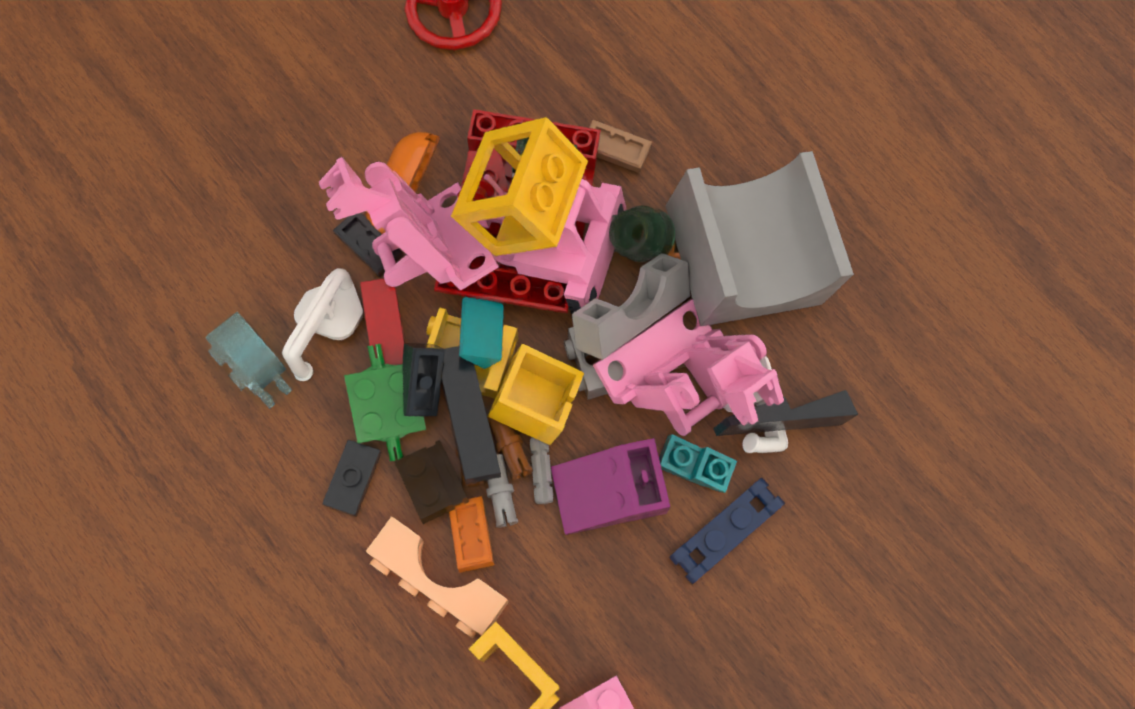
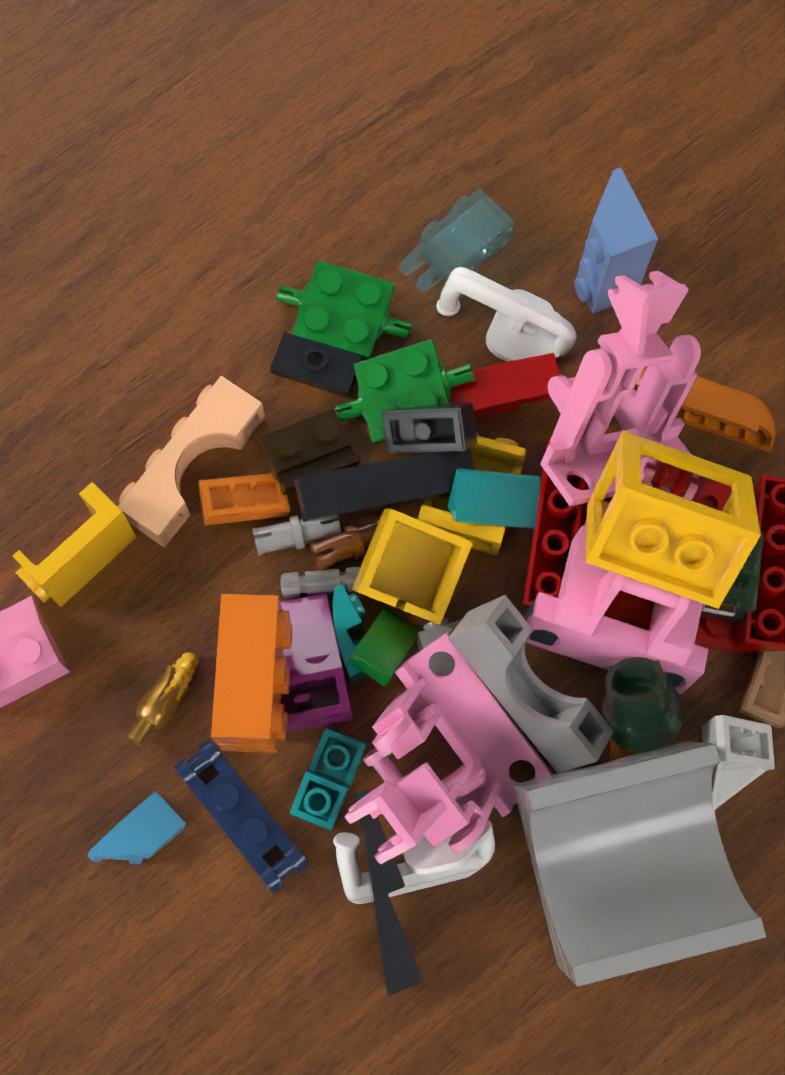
camera: 90 degrees right, 0 degrees up
none -> dark azure slope [88,791,186,864]
none -> pearl gold piece [127,652,199,746]
none -> orange piece [211,594,293,753]
none -> green plate [276,260,412,361]
none -> teal slope [333,584,367,685]
none -> green slope [347,607,420,687]
none -> medium blue slope [574,167,658,314]
none -> white slope [702,715,775,810]

